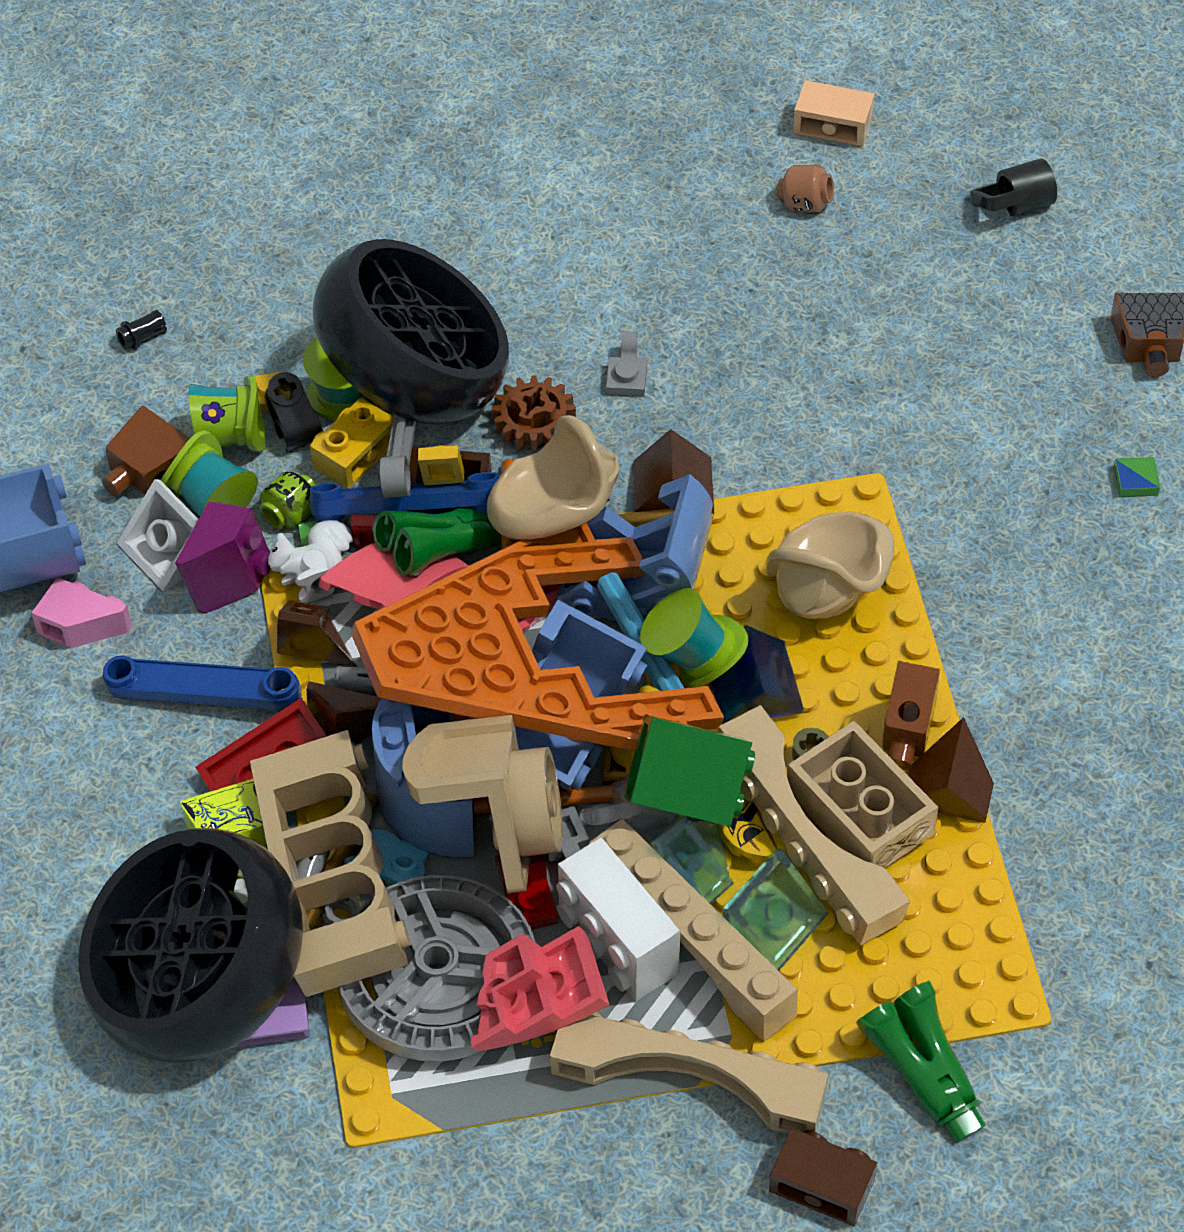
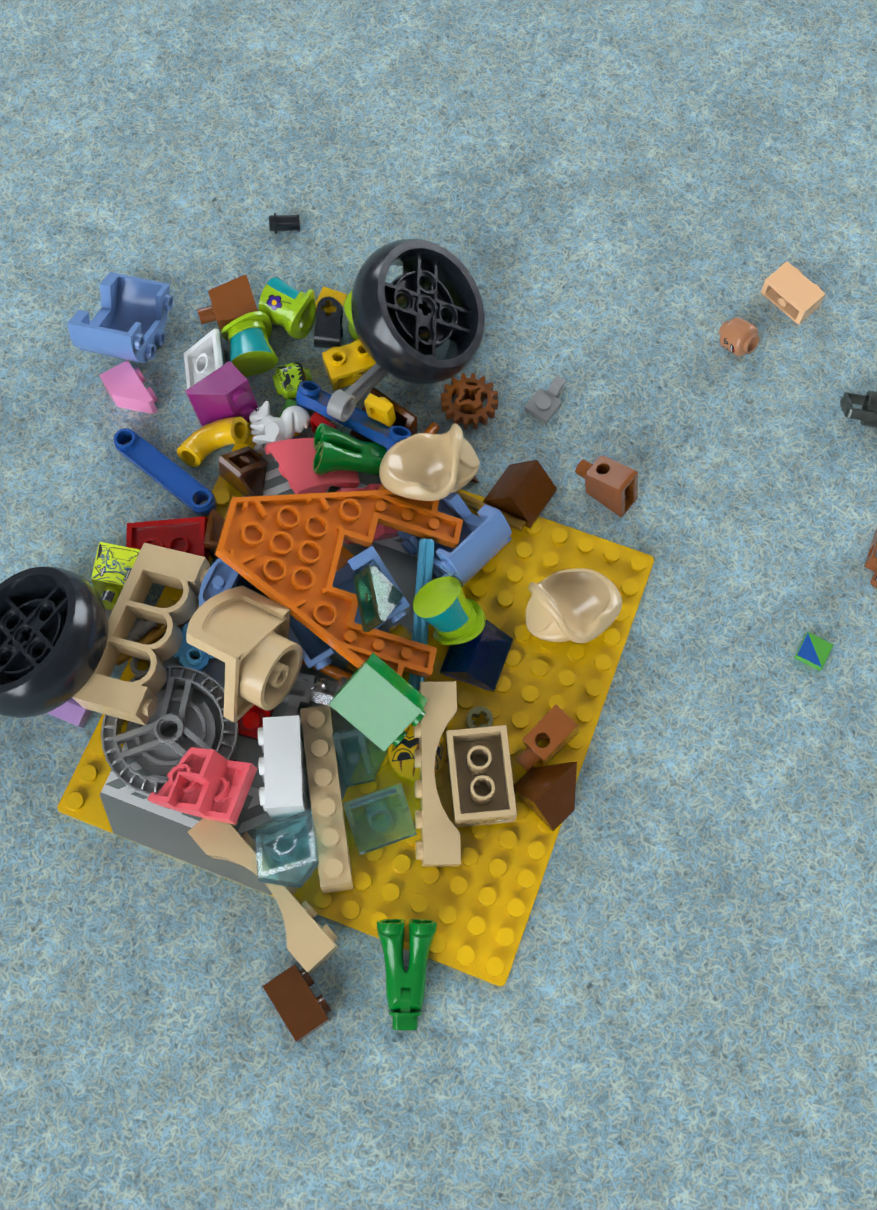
camera: 30 degrees right, 15 degrees up
none -> yellow cylinder [177,417,249,467]
none -> clear light blue slope [254,809,319,888]
none -> clear green slope [353,565,404,632]
none -> dark orange torso [575,455,638,518]

